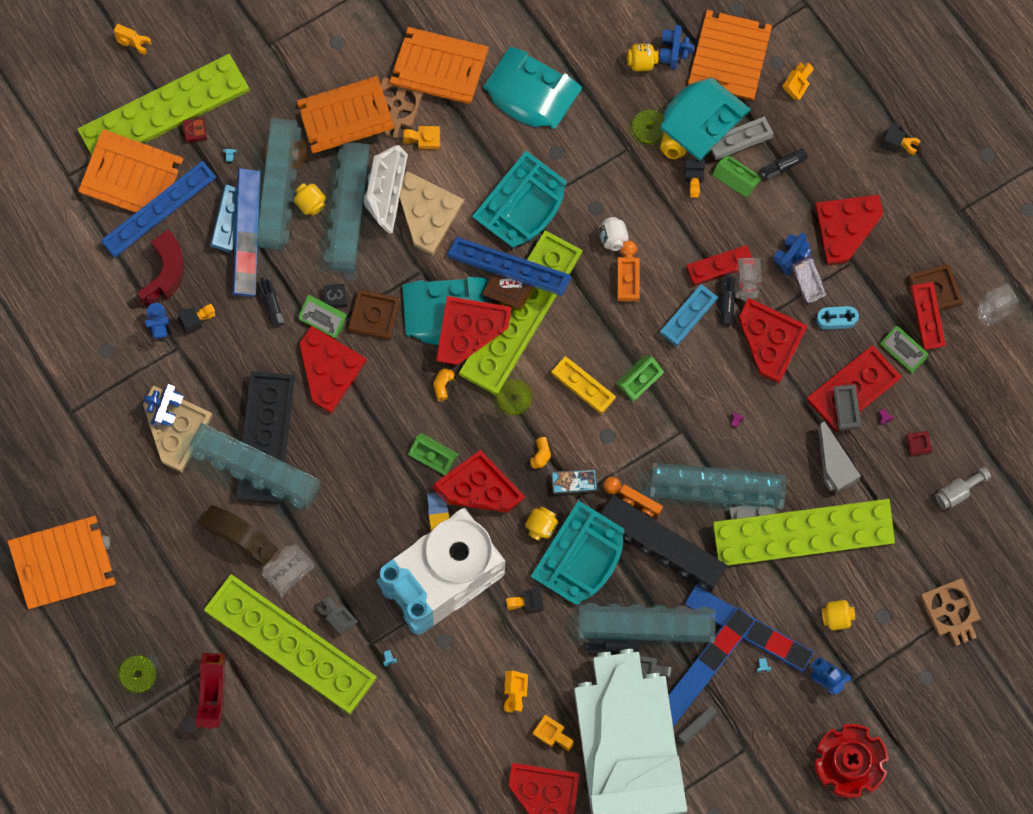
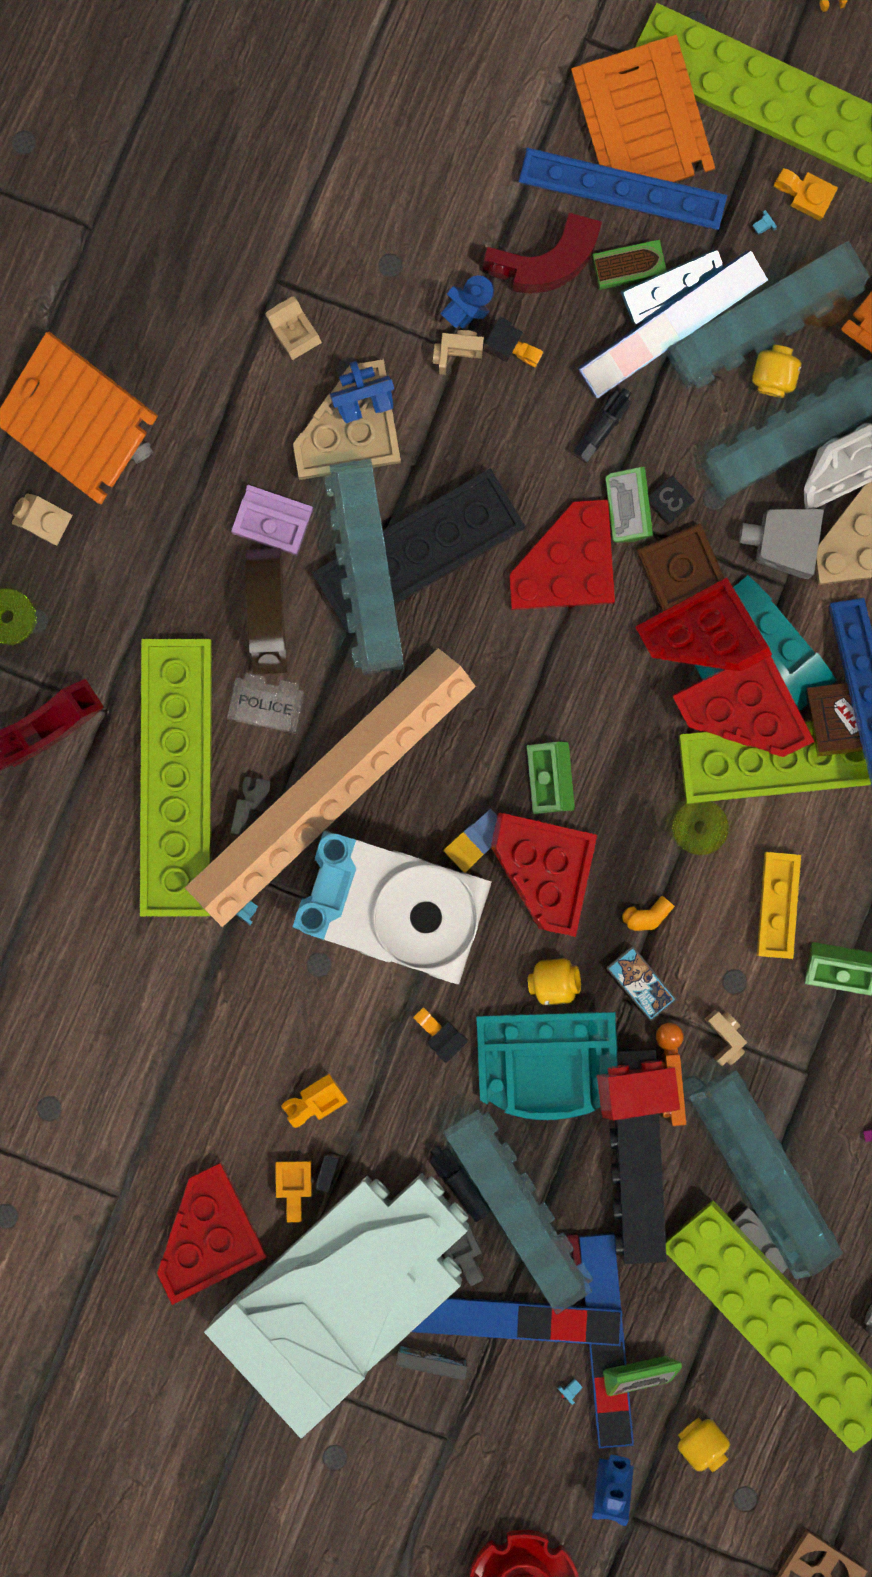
camera: 55 degrees right, 15 degrees up
tile [183,118,208,143] -> none
light orange arm [433,369,454,401] -> none
none -> tan bracket [12,493,72,546]
none -> light nougat brick [185,648,476,927]
none -> lavender plate [231,485,313,556]
none -> tan bracket [266,296,322,360]
none -> black tile [315,1151,340,1193]
none -> tan bracket [433,330,484,375]
none -> tile [592,240,667,290]
none -> red brick [597,1060,680,1120]
none -> bright green slope [603,1356,682,1396]
none -> red plate [635,578,772,672]
none -> tan bracket [705,1010,747,1066]
none -> light grey torso [739,509,824,579]
none -> light orange plate [773,168,838,221]

